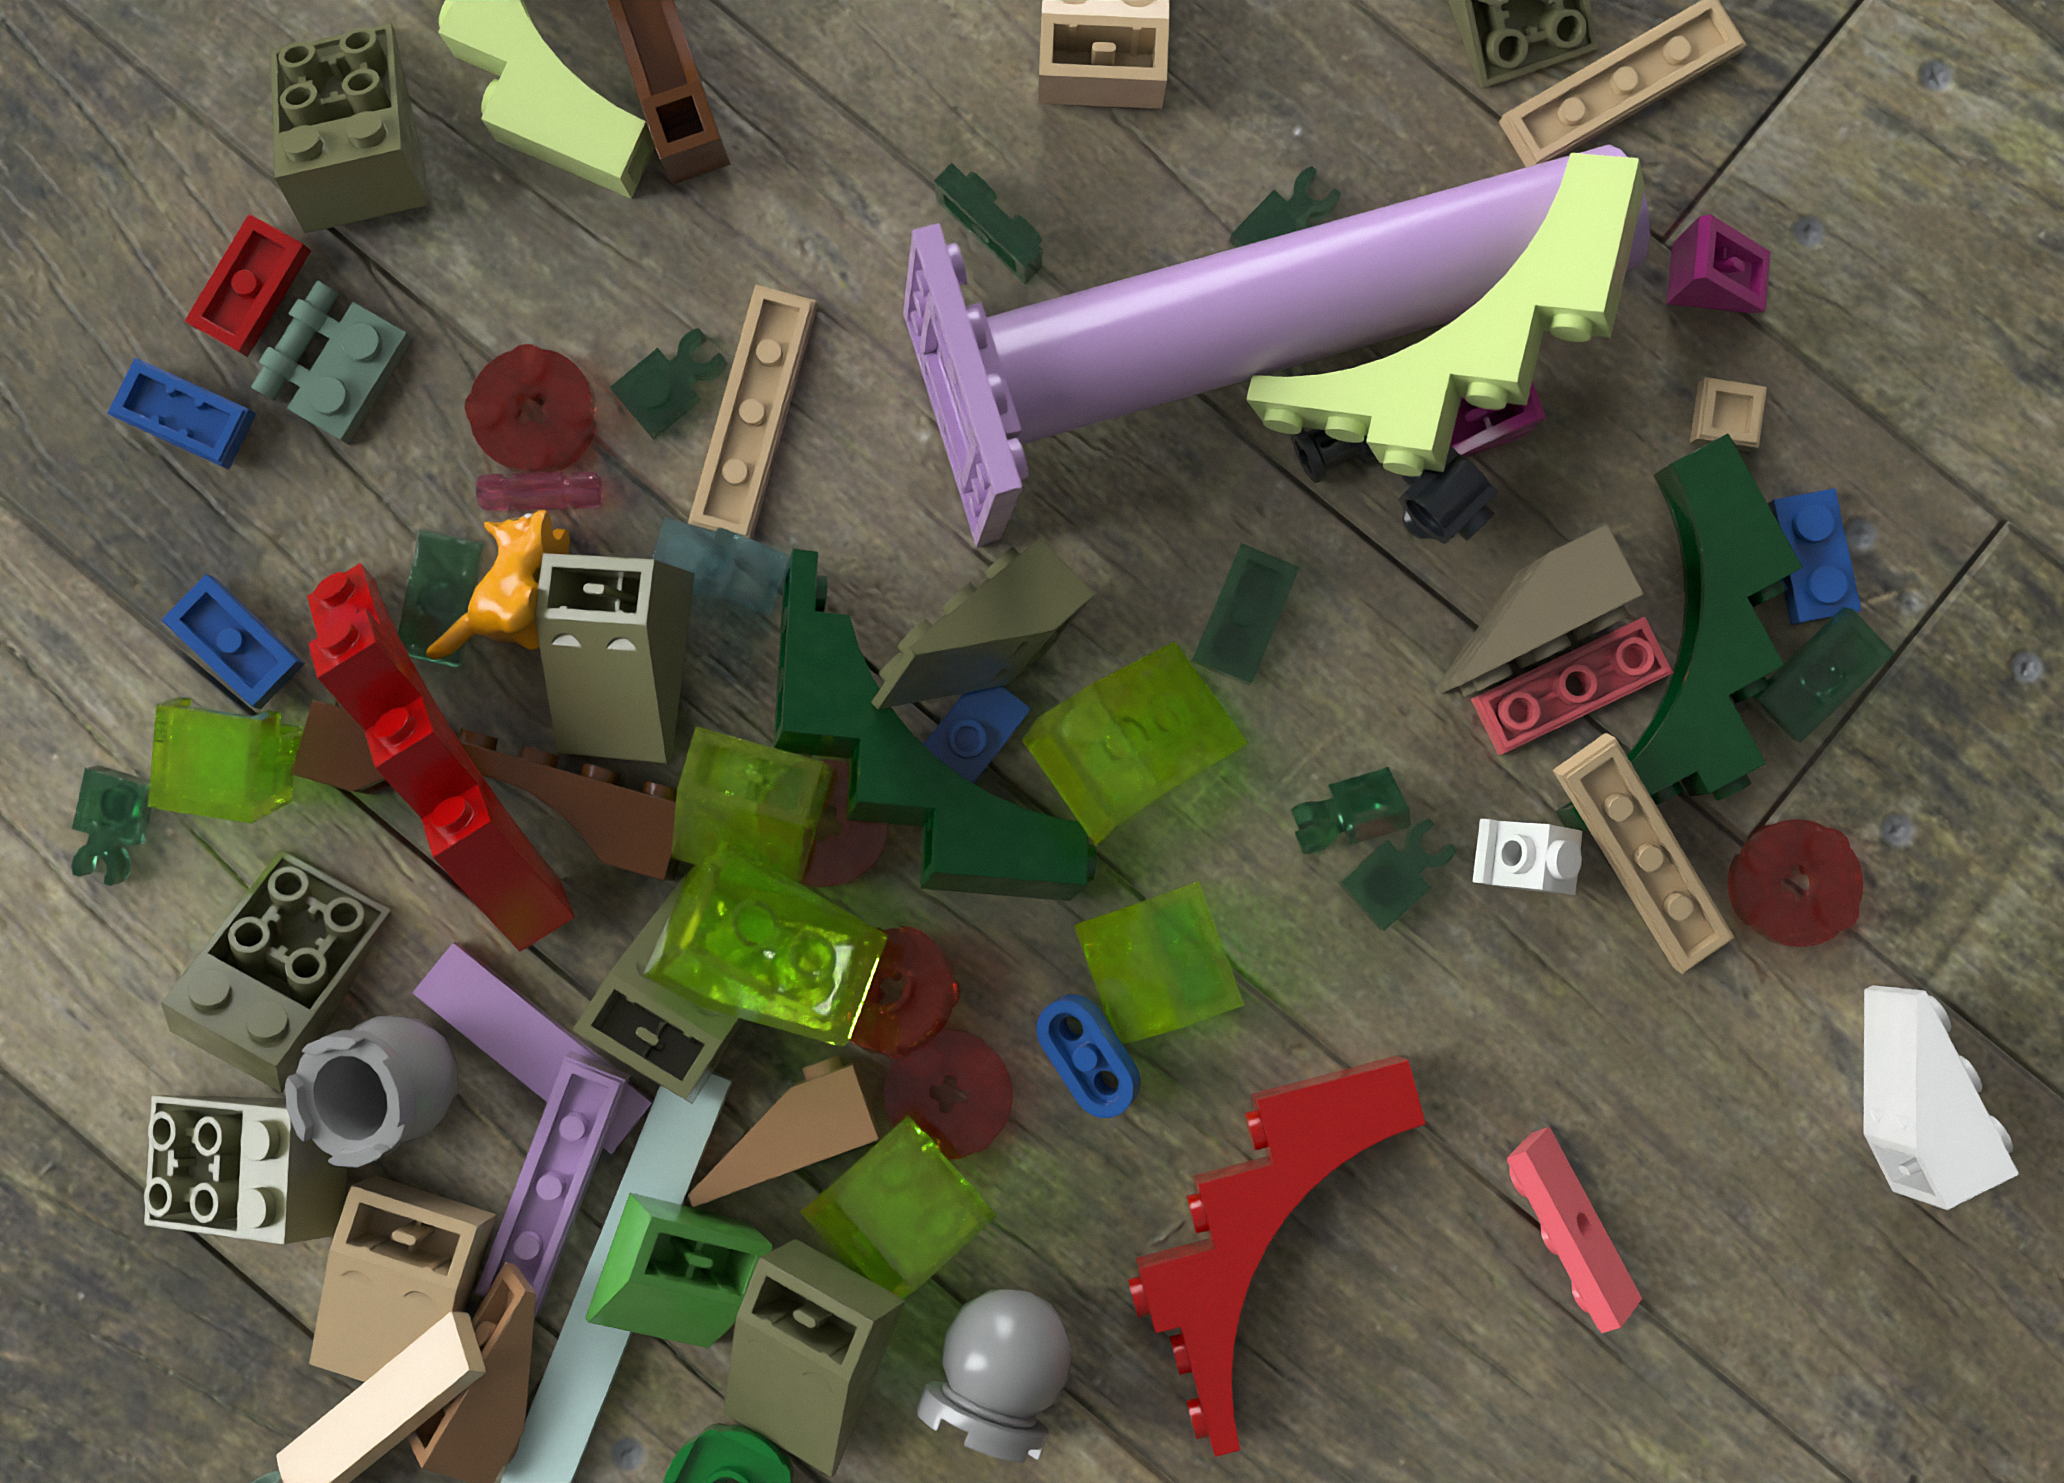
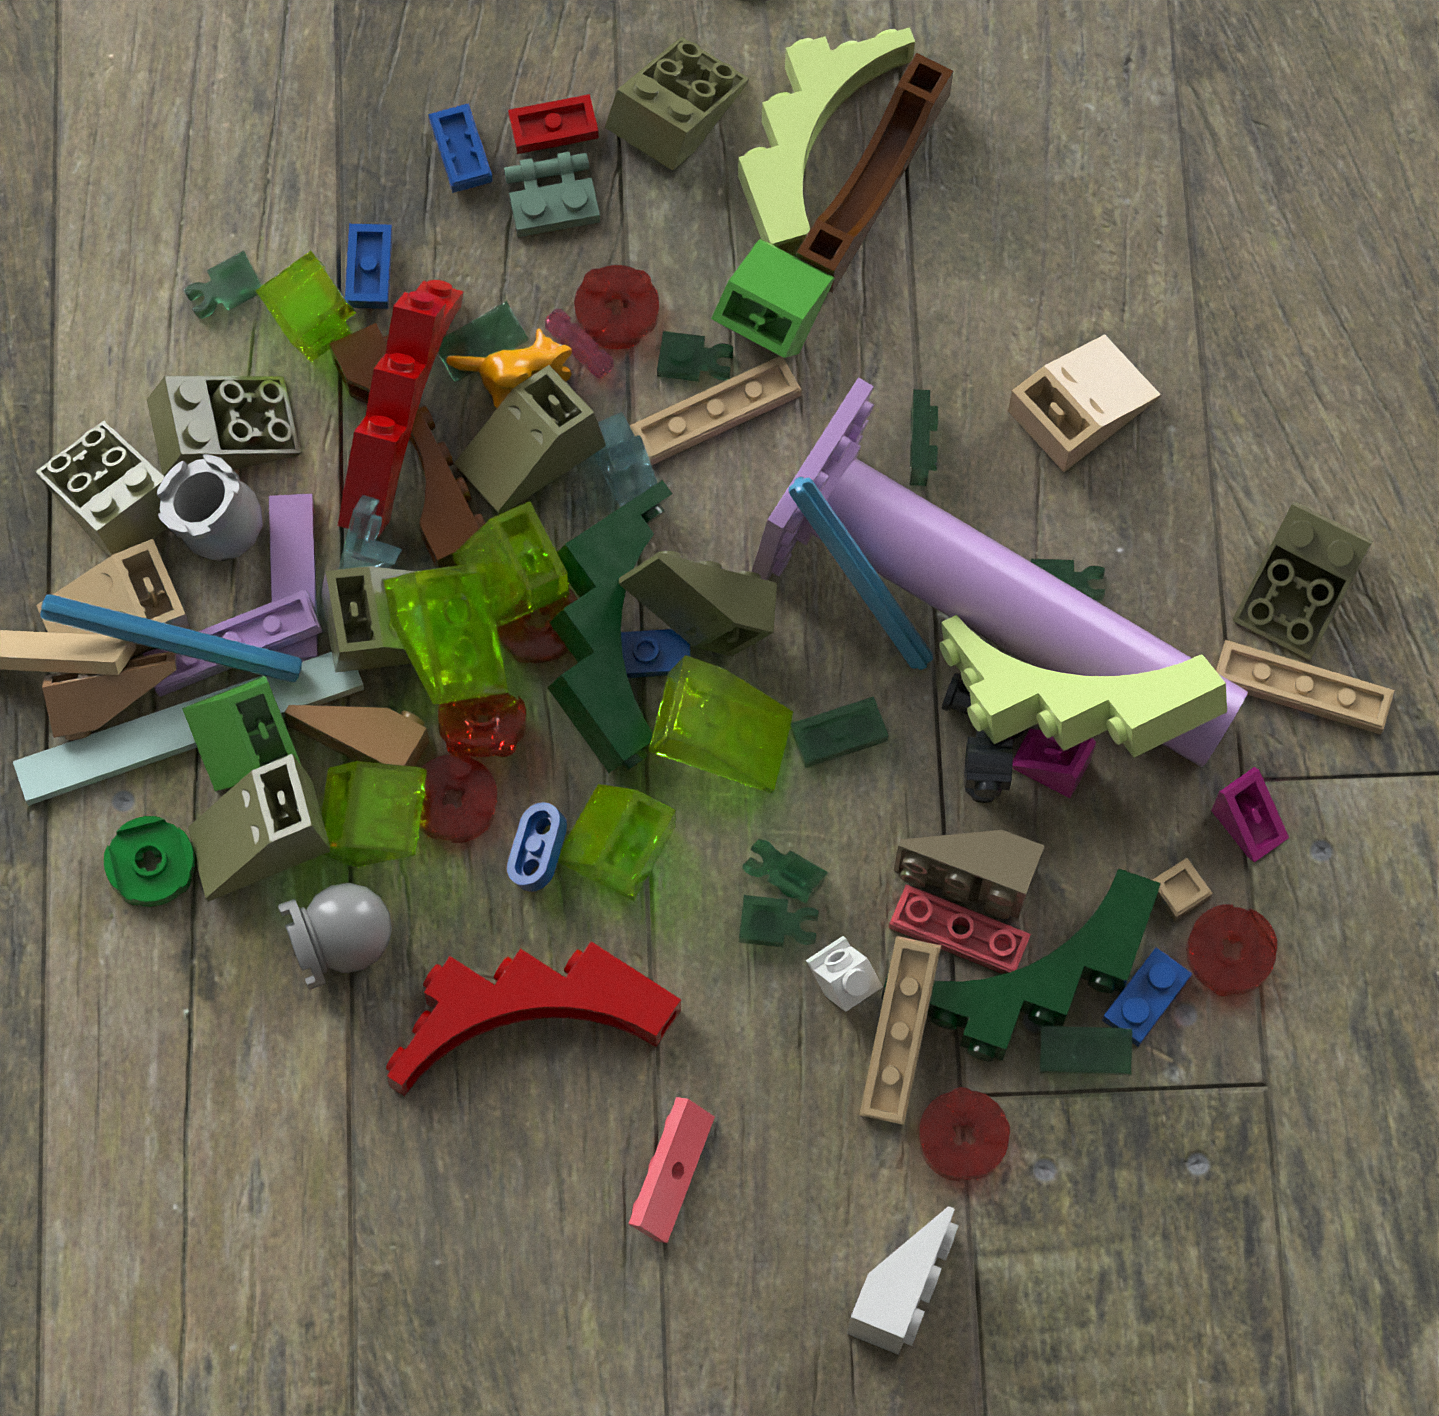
camera: 50 degrees right, 15 degrees down
none -> dark azure axle [40,594,302,683]
none -> clear light blue slope [338,495,402,570]
none -> bright green slope [711,239,835,358]
none -> dark azure axle [788,476,933,670]
none -> clear red plate [1186,904,1277,996]

